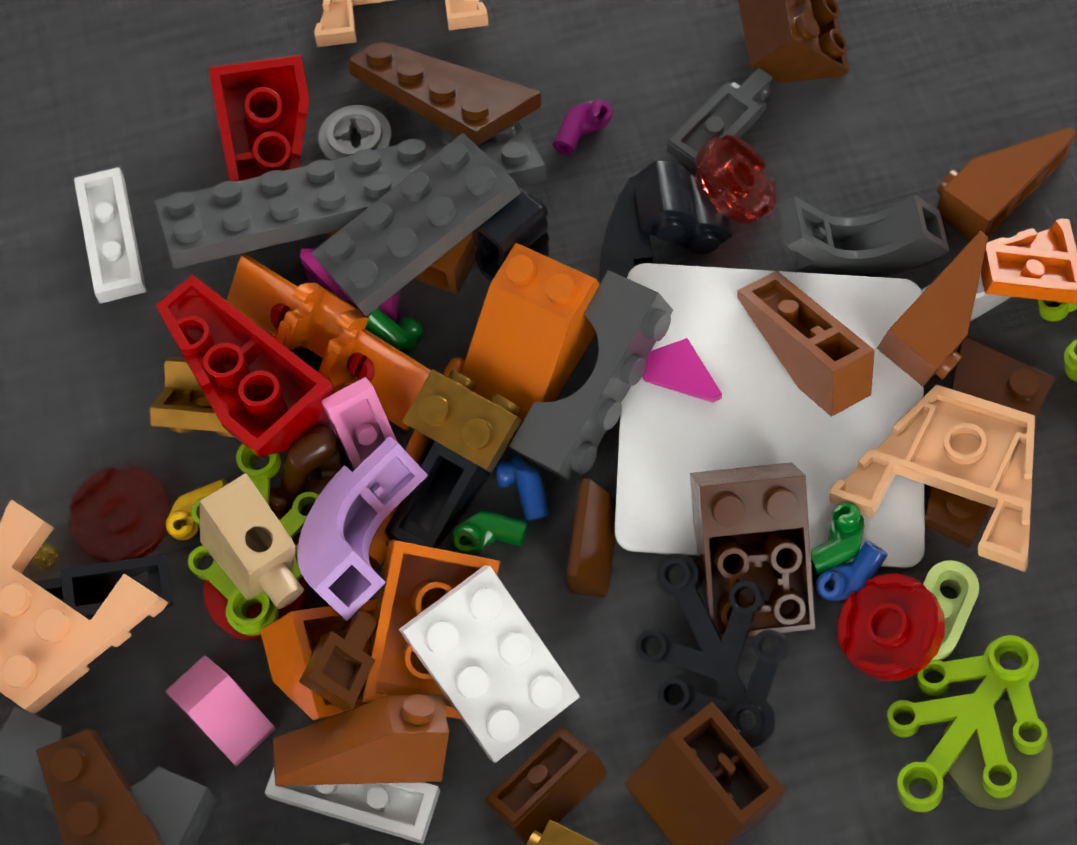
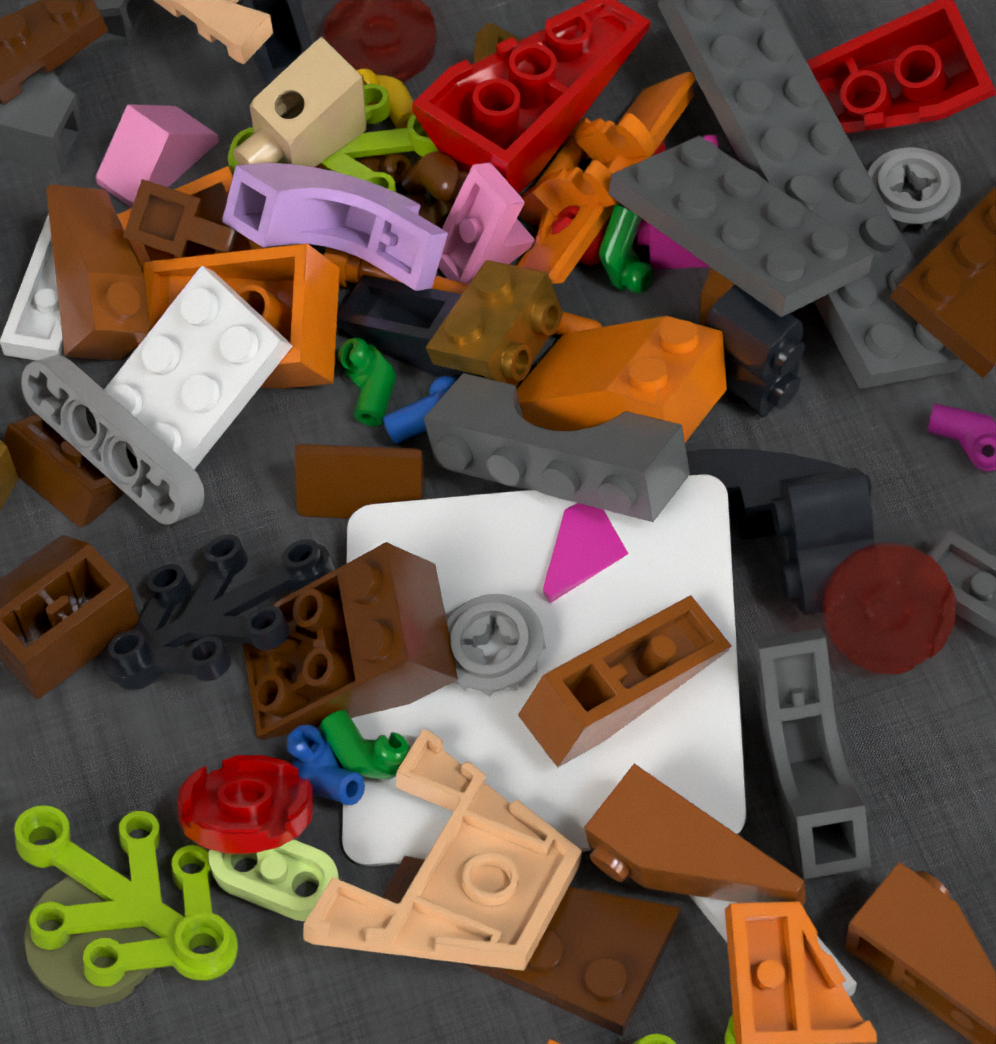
camera: 85 degrees right, 5 degrees down
none -> light grey beam [21,355,205,525]
none -> light grey gear [447,594,546,697]

